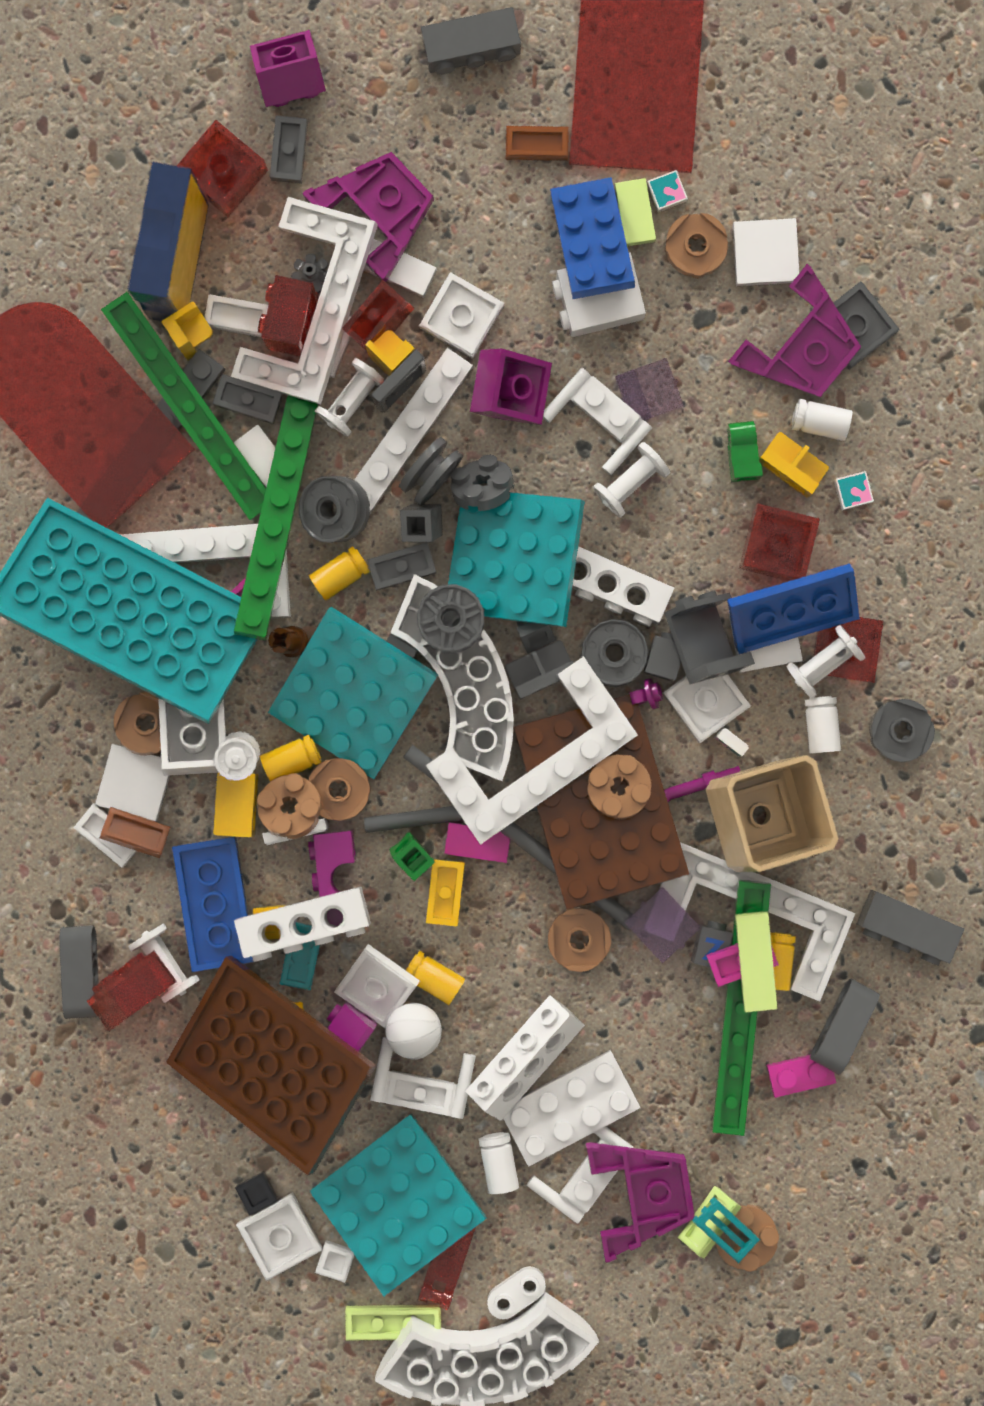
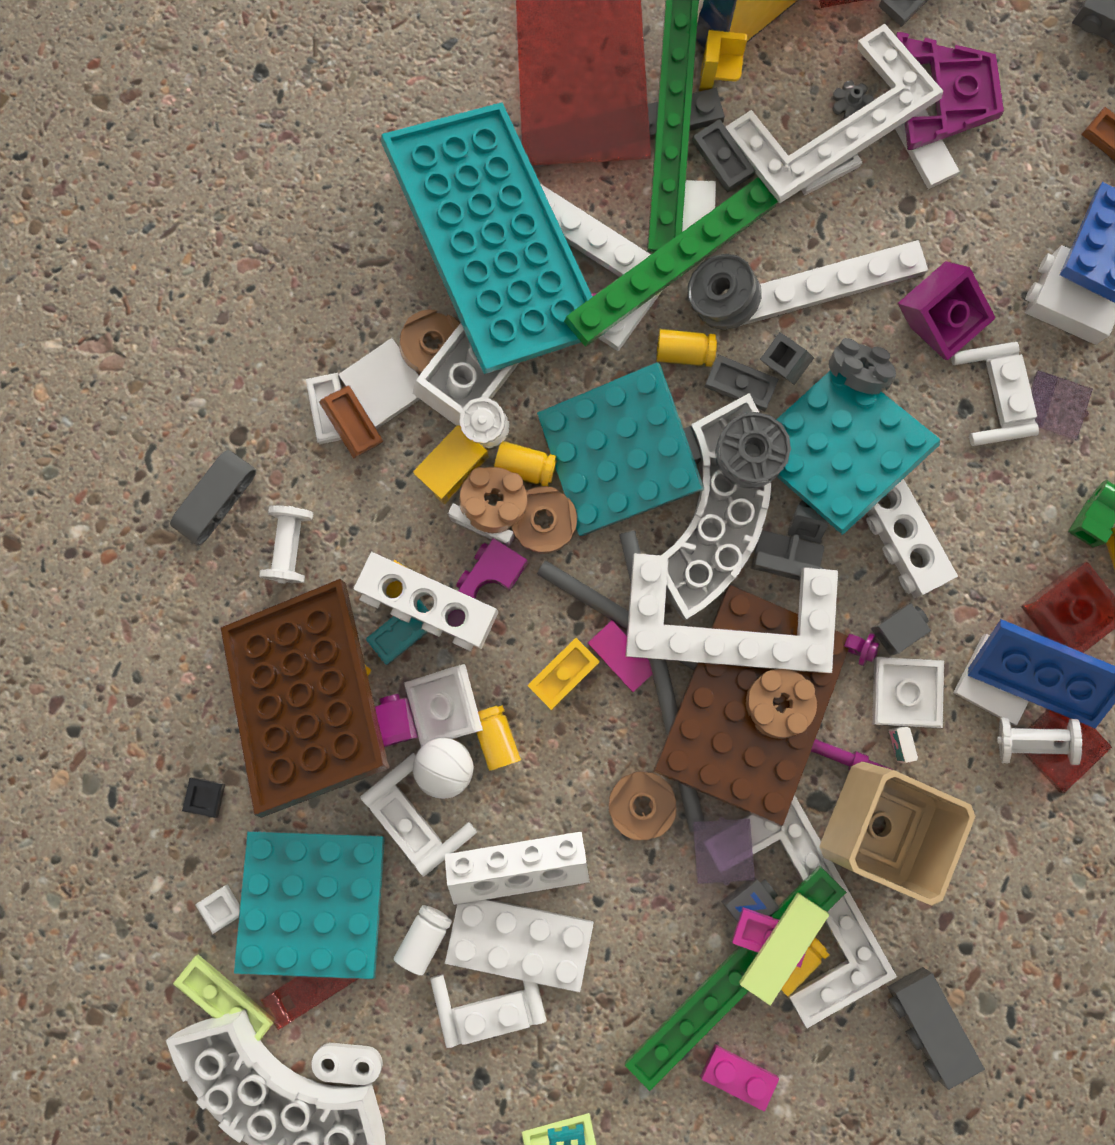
camera: 40 degrees right, 5 degrees down
clear red brick [87,951,177,1031] -> none
blue plate [172,836,253,972] -> none
white tile [204,294,271,338] -> none
white tile [236,1192,323,1281] -> none
clear red brick [258,275,318,357] -> none
reddish brown bush [268,626,308,658] -> none
white hose [315,358,385,437] -> none
clear red slope [342,280,414,350] -> none
yellow panel [365,330,415,376] -> none
dark grey tile [371,349,426,413] -> none
green leg [389,831,435,881] -> none
dark grey wheel [399,437,463,506] -> none
white tile [419,272,504,359] -> none
dark grey wheel [581,619,648,687] -> none
magenta wing [586,1142,695,1263] -> none
white hose [593,442,670,518] -> none
dark grey panel [665,591,755,685] -> none
white piece [805,696,841,753] -> none
dark grey beam [810,978,880,1075] -> none
dark grey plate [869,699,935,762] -> none

